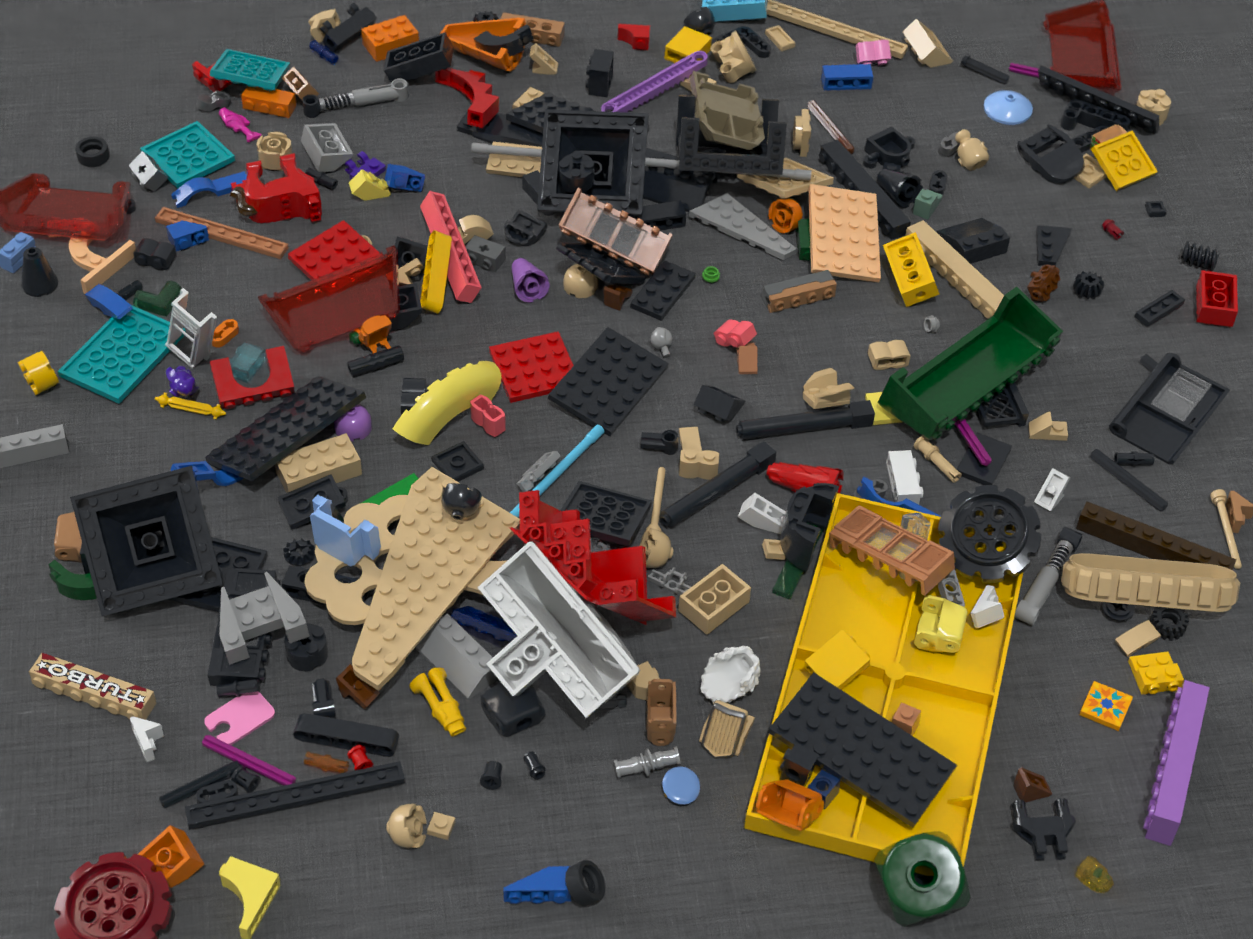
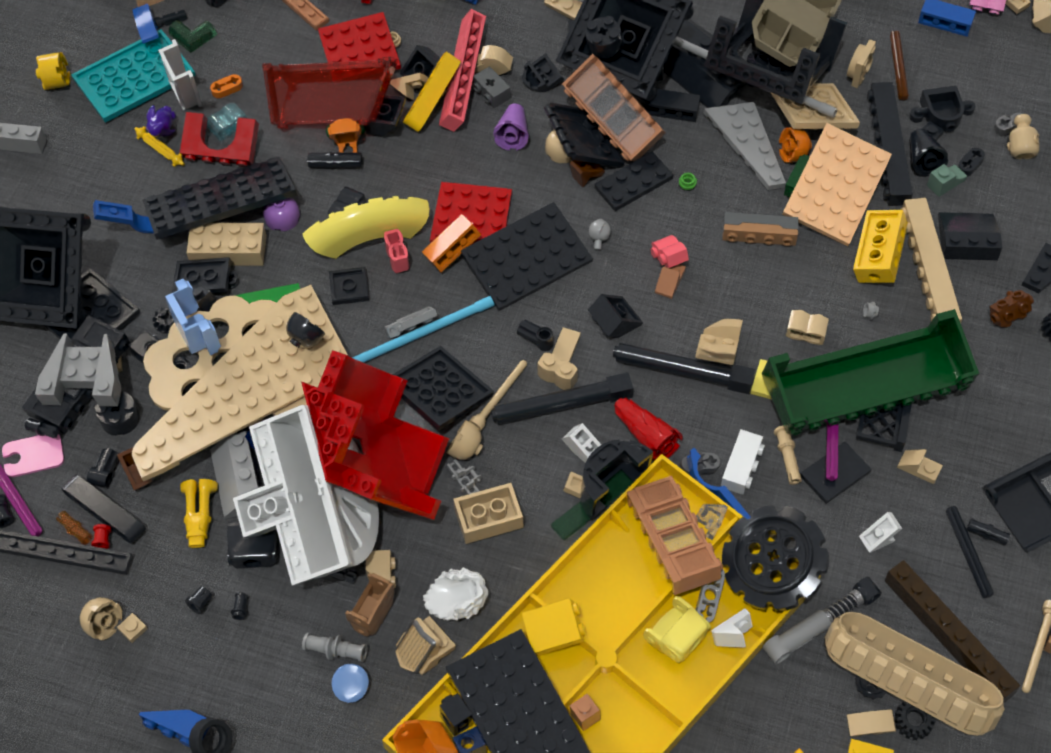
camera: 30 degrees right, 10 degrees up
none -> orange brick [422,214,481,272]

